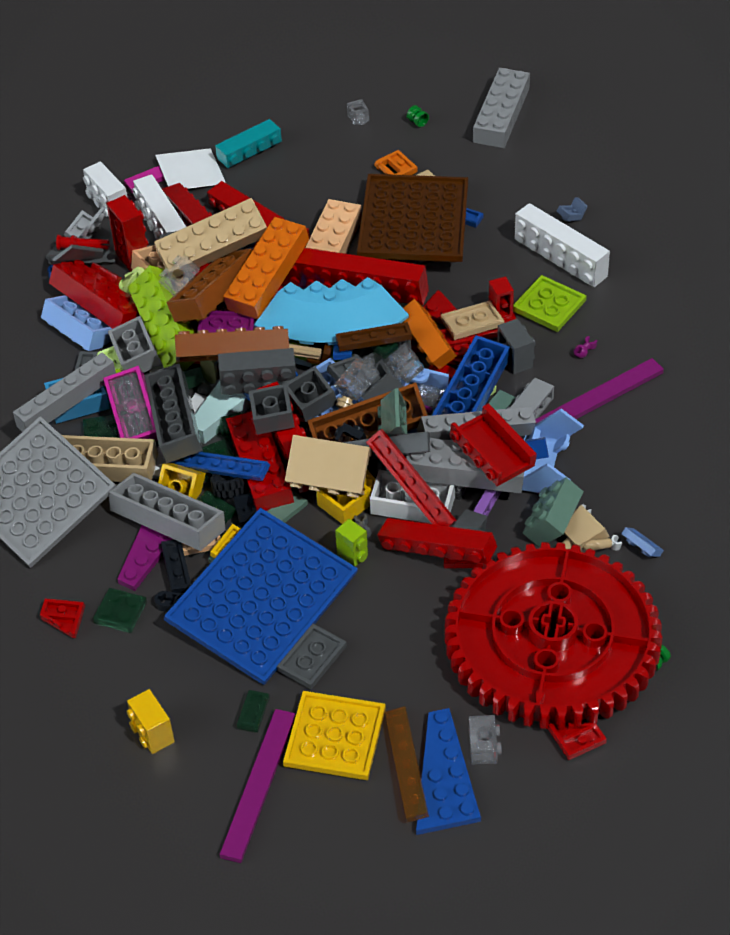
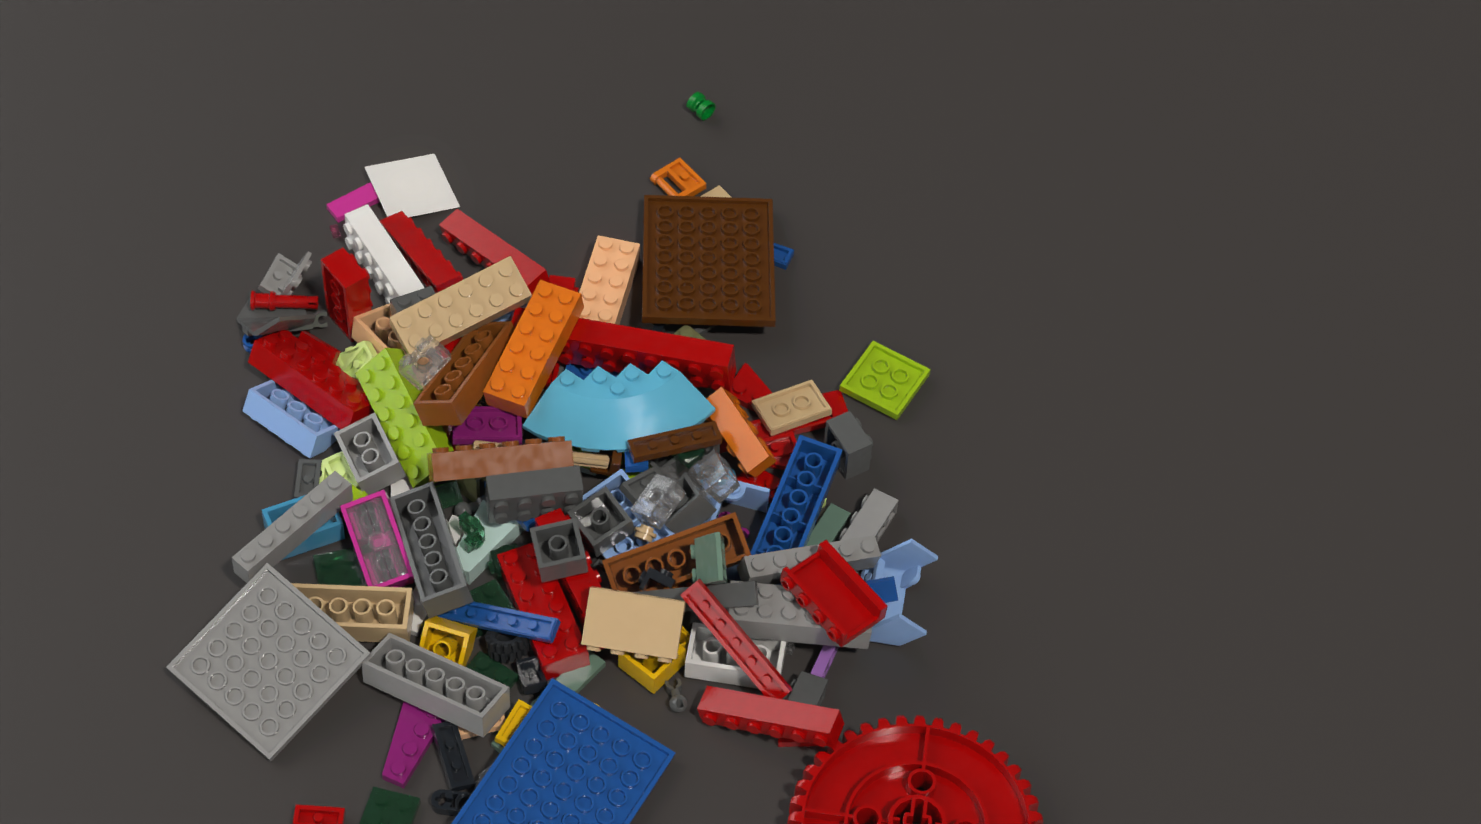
camera: 10 degrees left, 5 degrees up
white brick [83,161,128,217] -> none
teal brick [215,119,282,168] -> none
lime brick [335,519,368,566] -> none
clear brick [347,99,369,125] -> none
clear brick [419,384,444,407] -> none
light grey brick [473,68,530,148] -> none
red brick [489,276,514,318] -> none
white brick [515,203,610,287] -> none
sand green brick [523,477,584,547] -> none
magenta tile [535,358,664,424] -> none
sand blue bracket [557,197,587,222] -> none
tan torso [563,504,622,553] -> none
magenta arm [574,336,597,359] -> none
medium blue plate [622,527,664,558] -> none
none -> clear green bracket [458,511,485,553]

